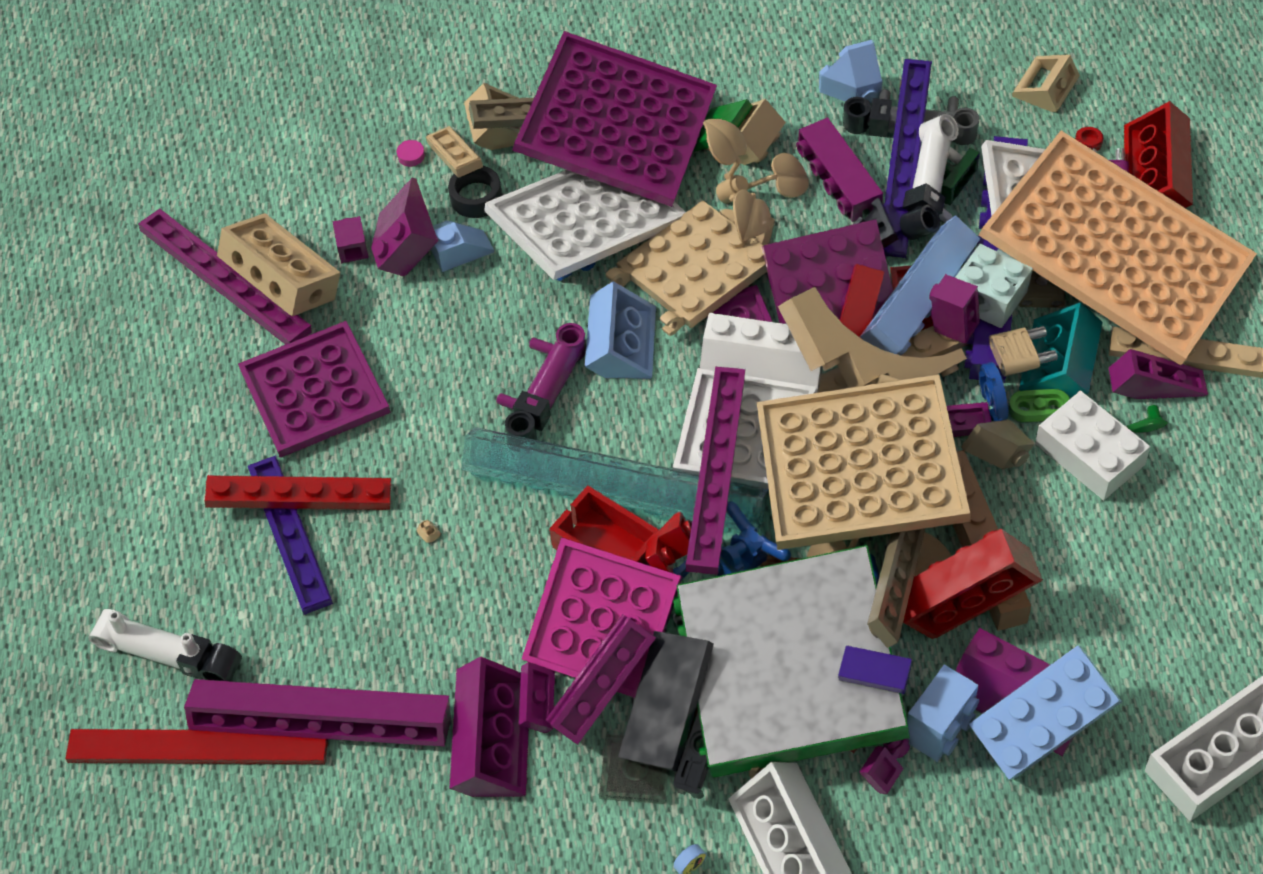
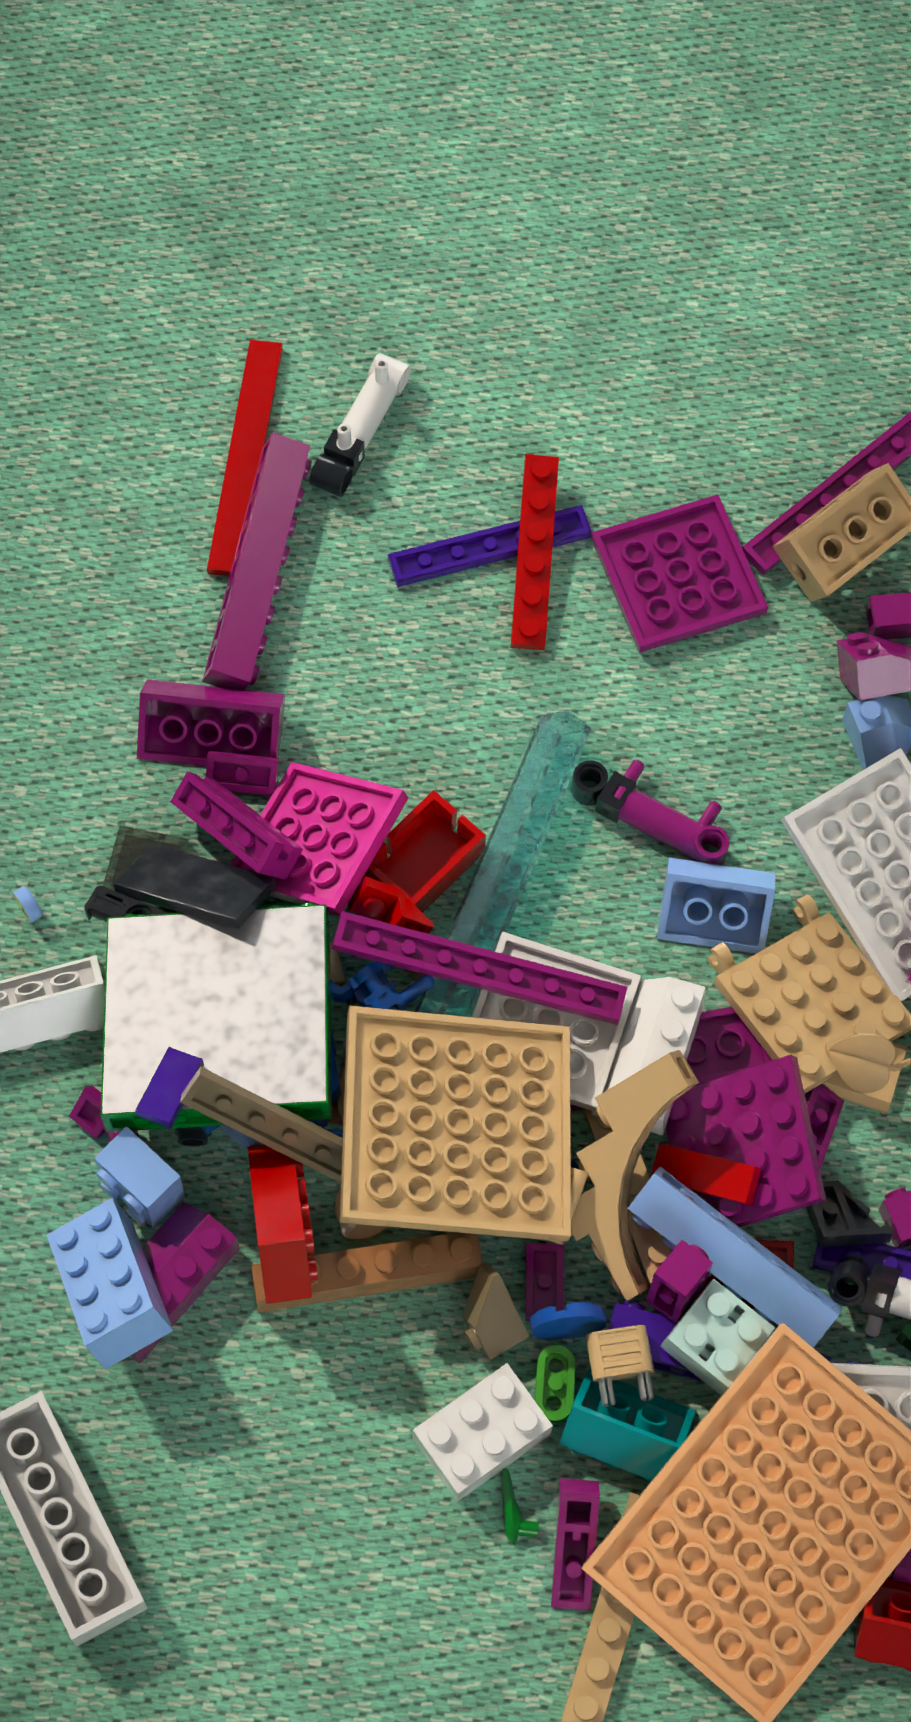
camera: 90 degrees right, 10 degrees up
tan rock [417,520,441,543] -> none

